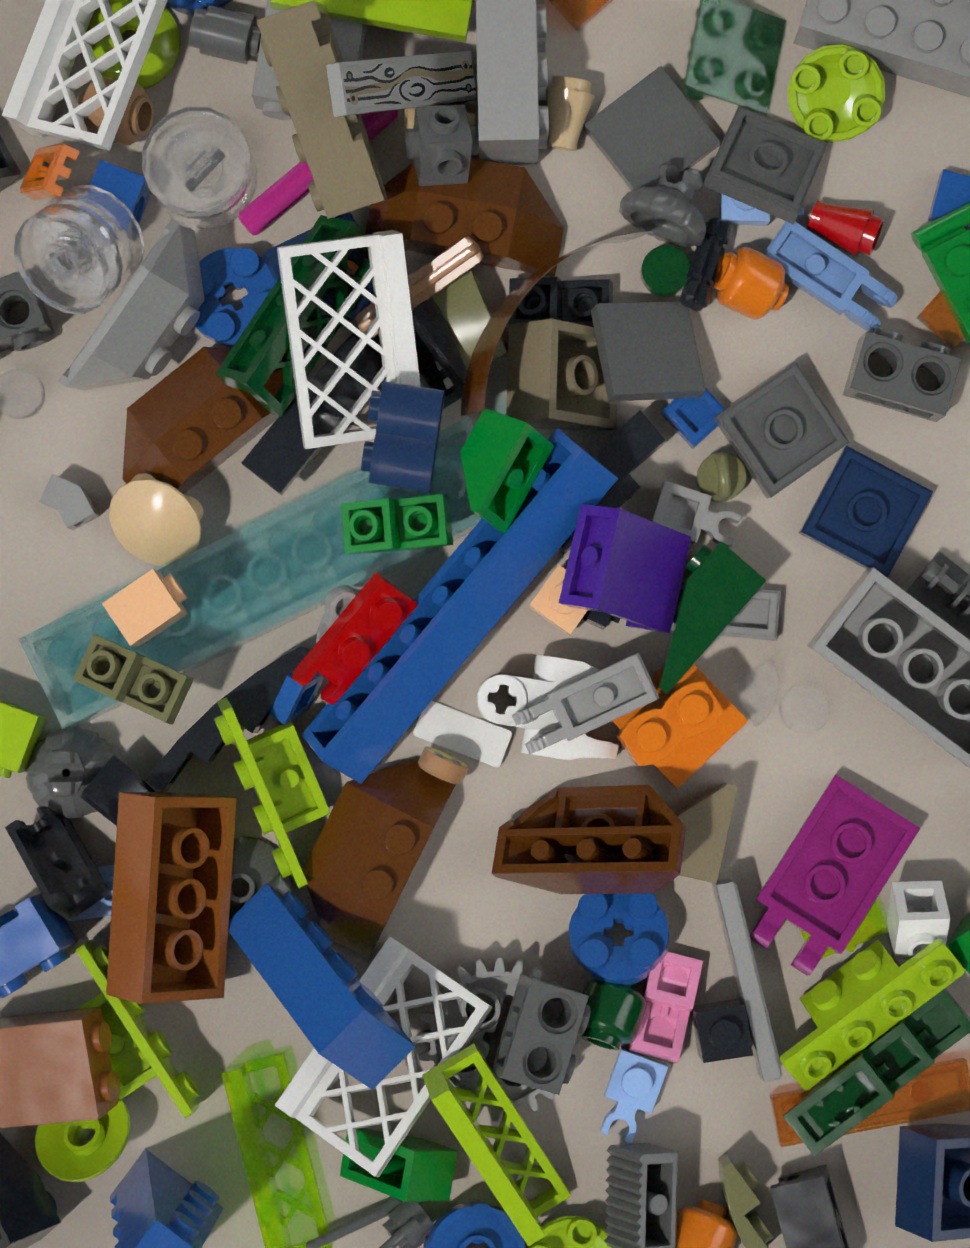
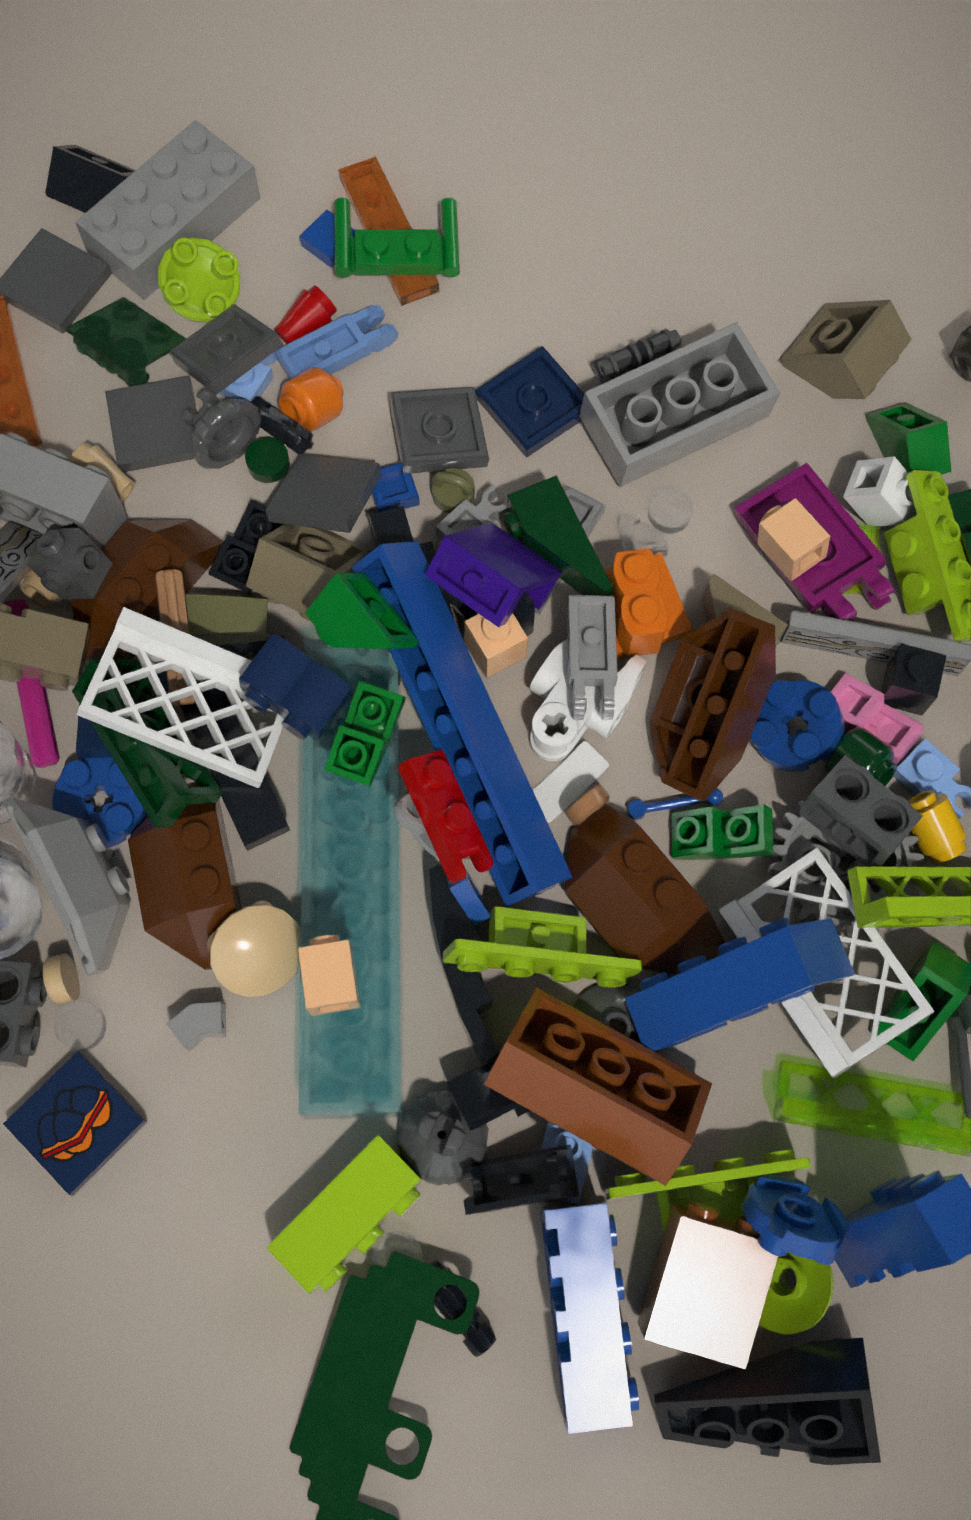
camera: 70 degrees left, 15 degrees down
olive slope [73,634,194,725] -> none
reddish brown sticker [461,231,653,416] -> none
dark grey brick [843,328,962,422] -> none
none -> tan tile [43,953,80,1005]
none -> blue hinge [628,788,723,820]
none -> green slope [672,804,774,860]
none -> blue plate [742,1175,849,1265]
none -> light nougat brick [758,498,830,581]
none -> yellow brick [908,790,967,864]

